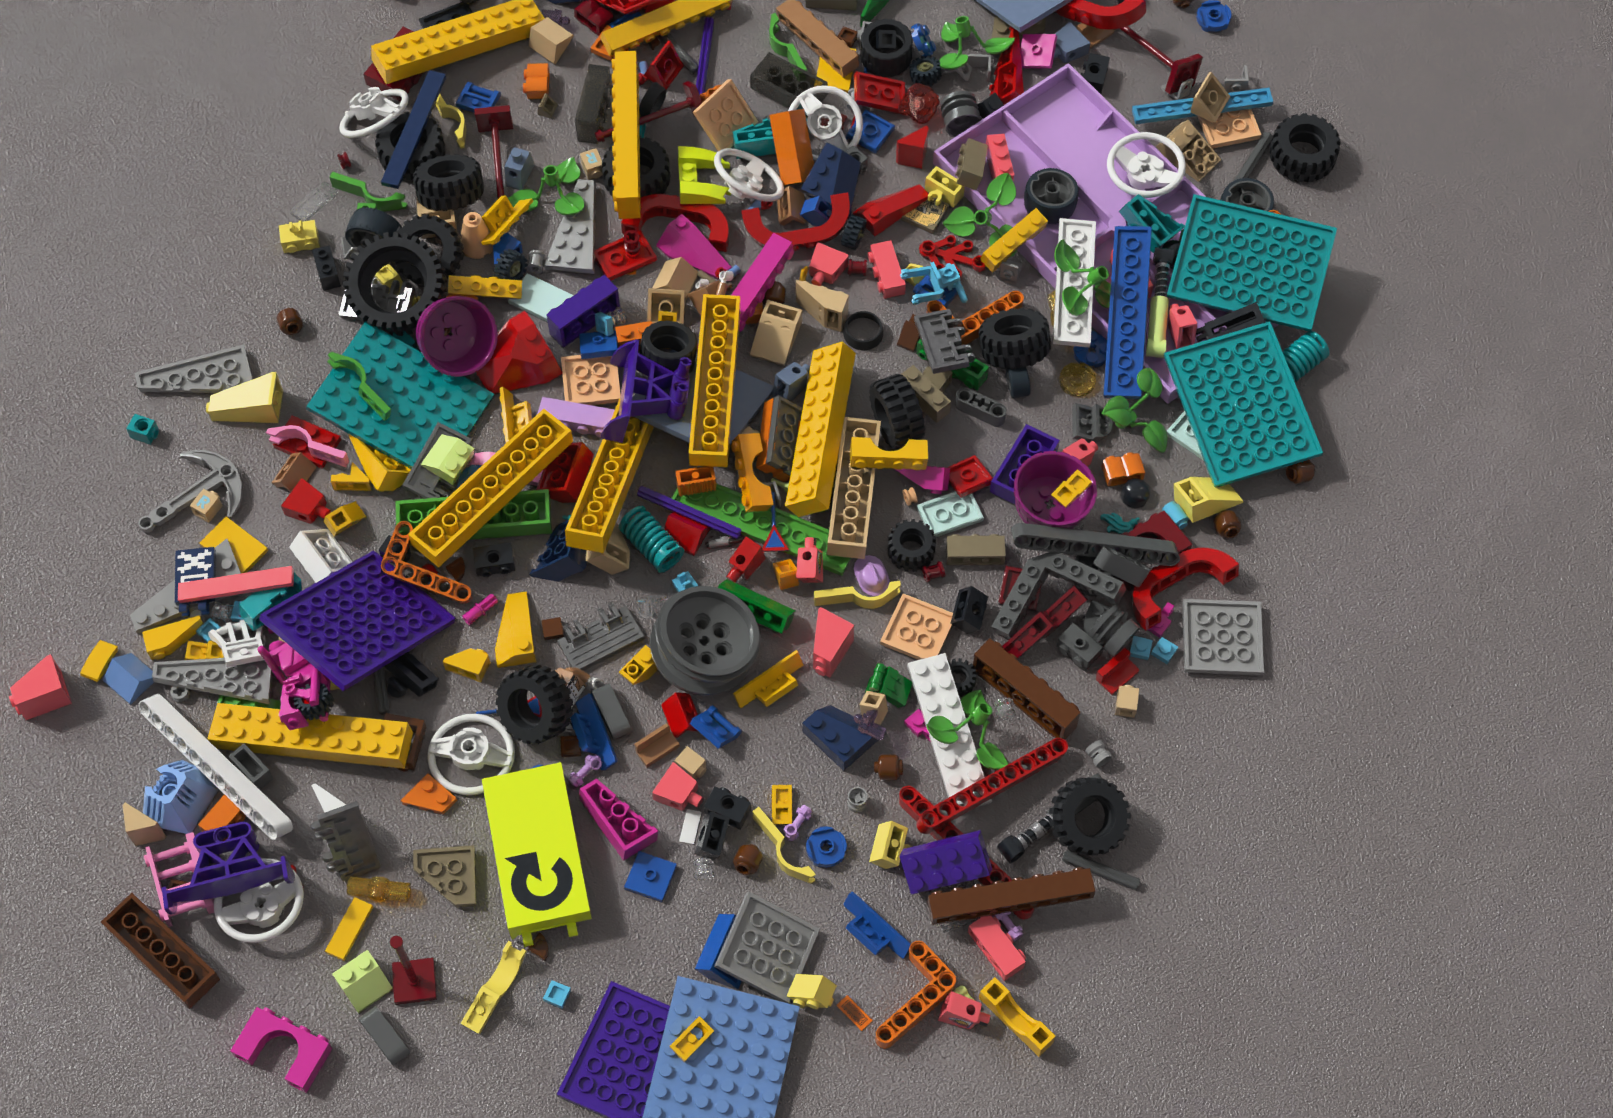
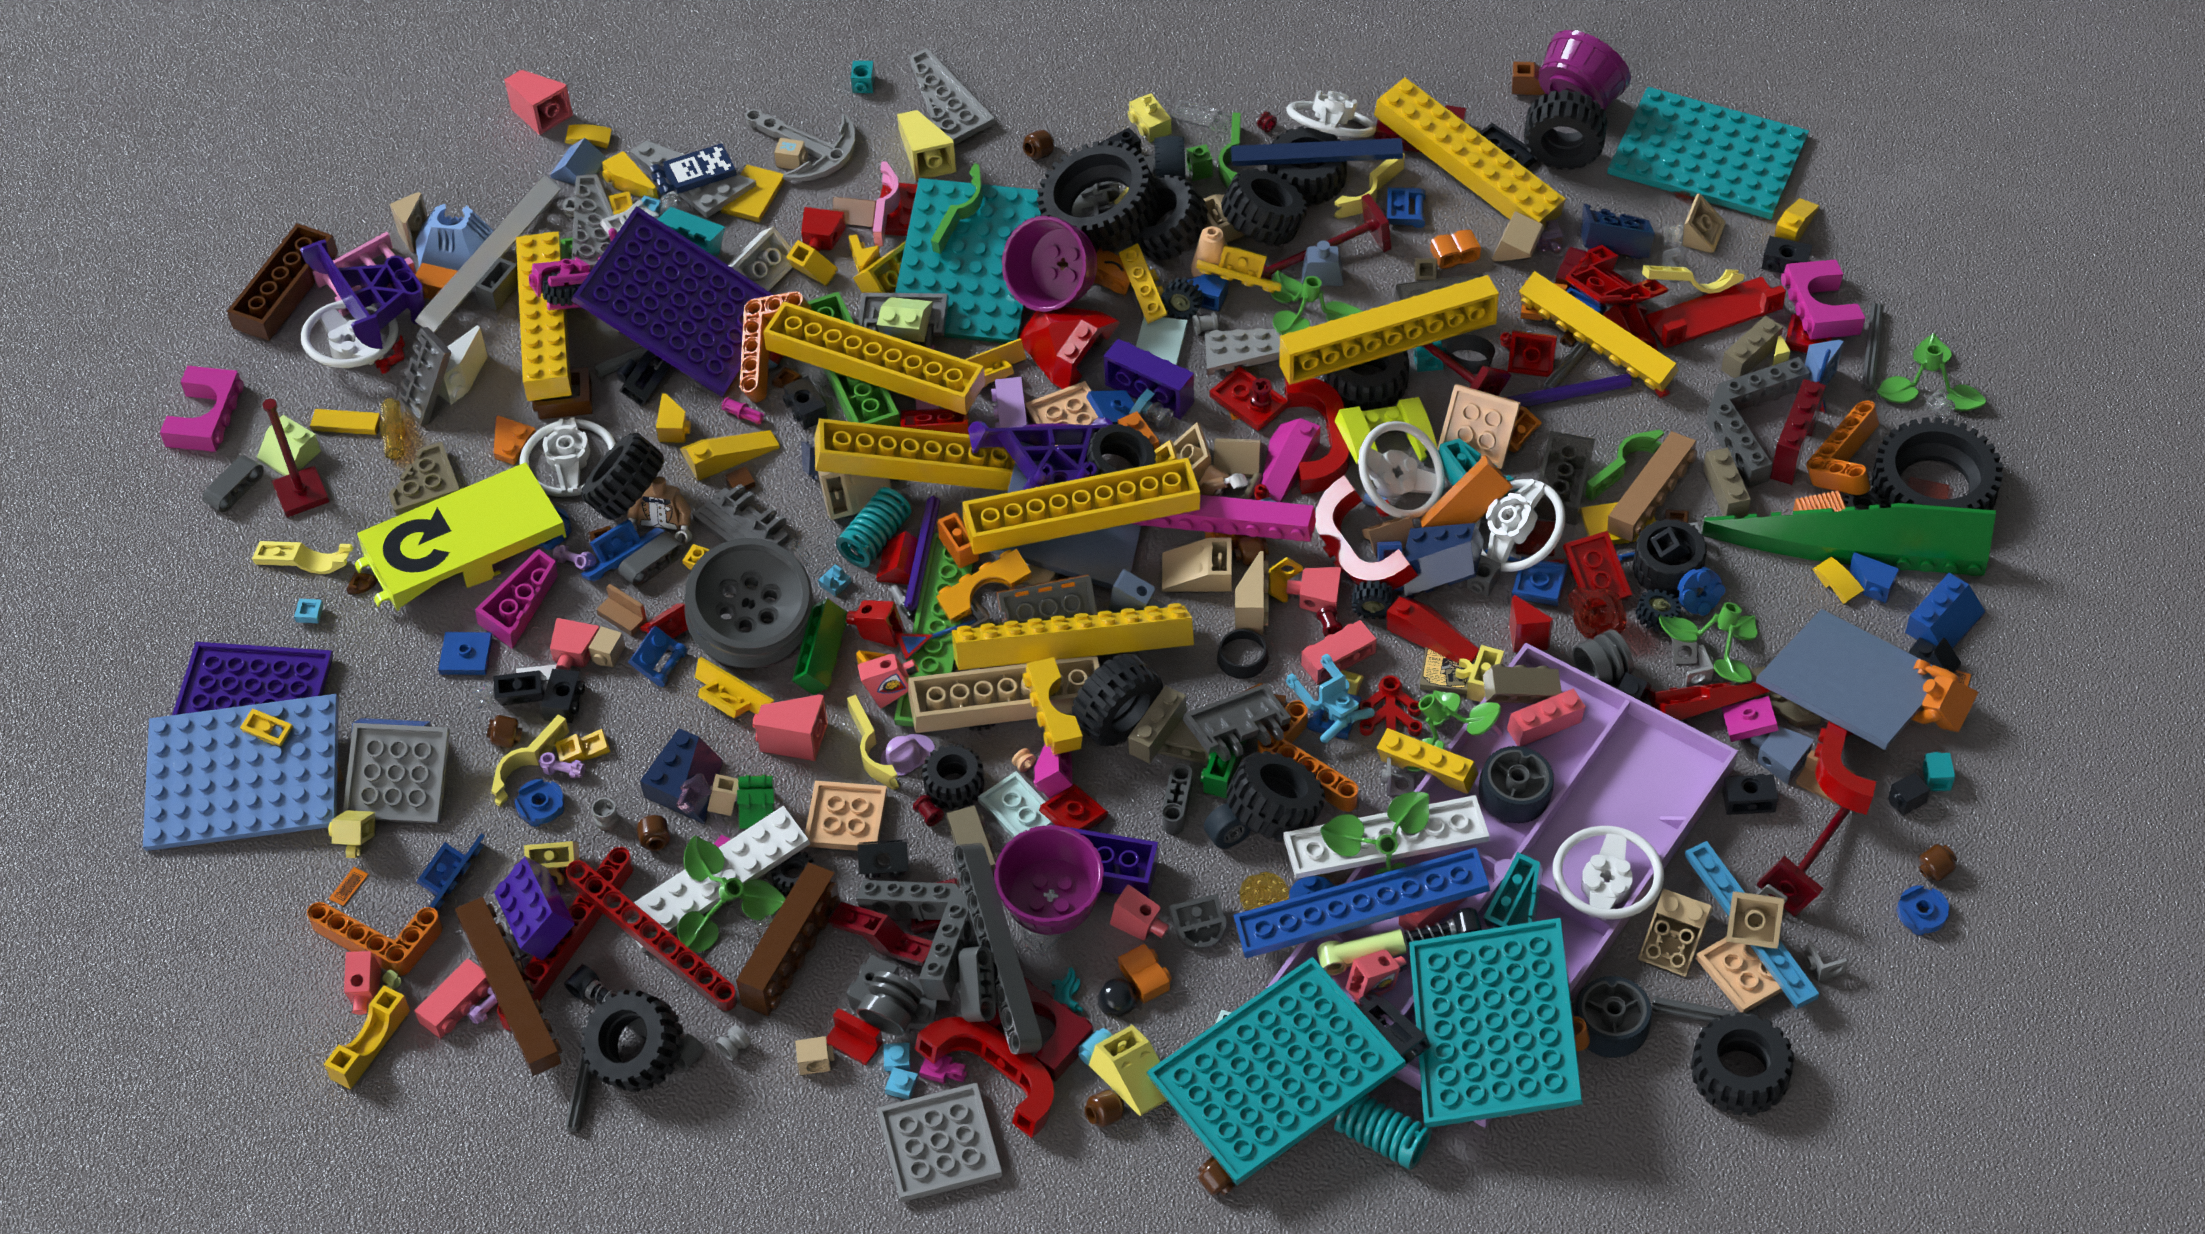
camera: 75 degrees right, 10 degrees down
coral tile [178,566,294,603] -> none
yellow slope [1051,469,1092,508] -> none
bright green plant [1102,367,1167,453] -> none

